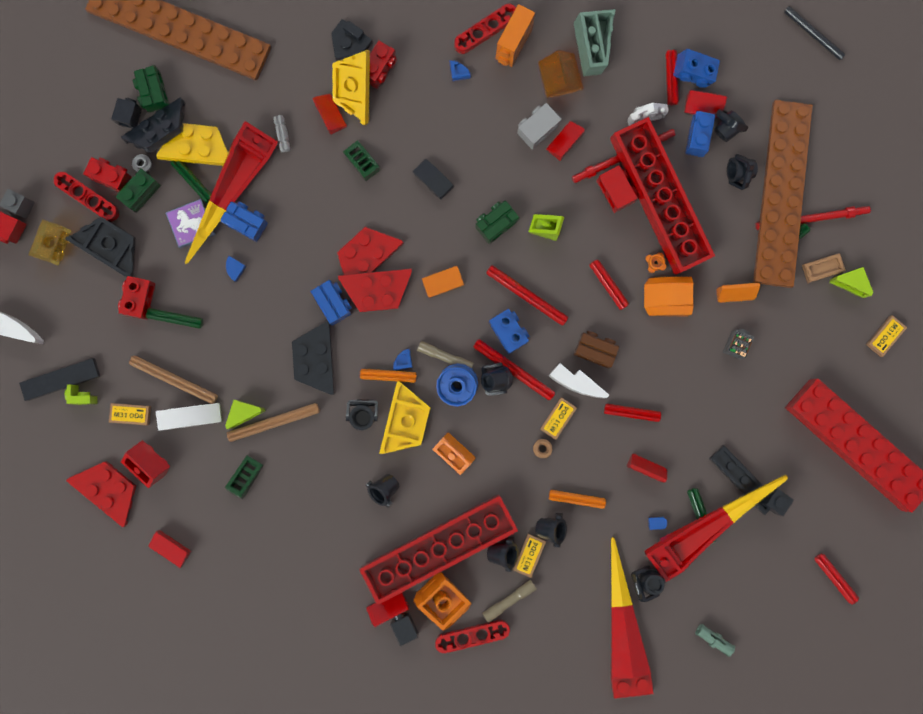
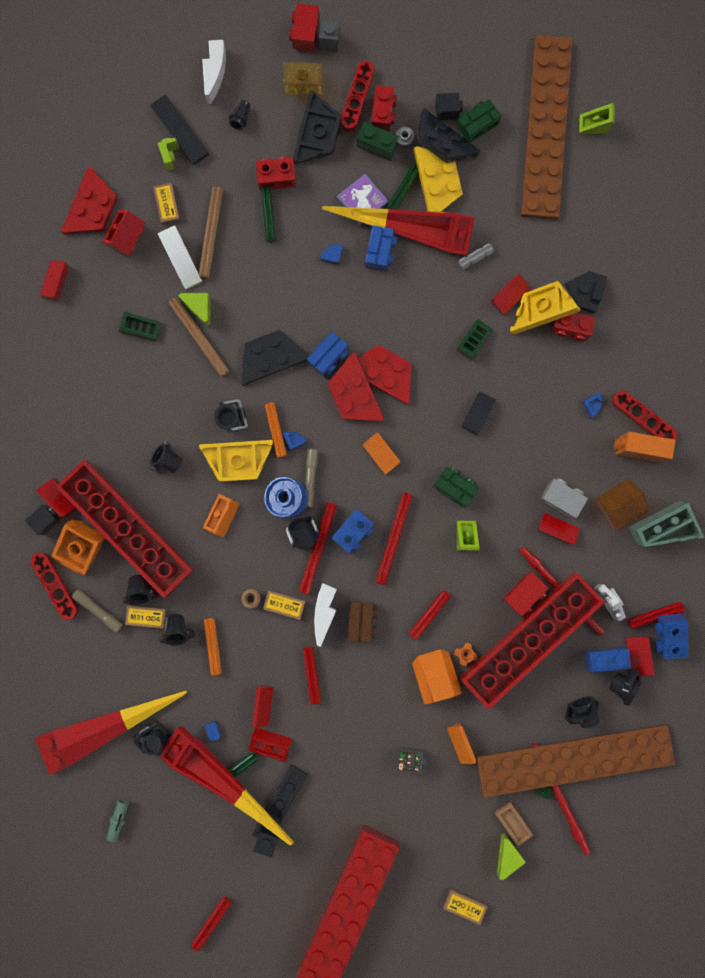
camera: 75 degrees right, 0 degrees up
none -> black cone [229,100,251,130]
none -> red slope [248,727,292,762]

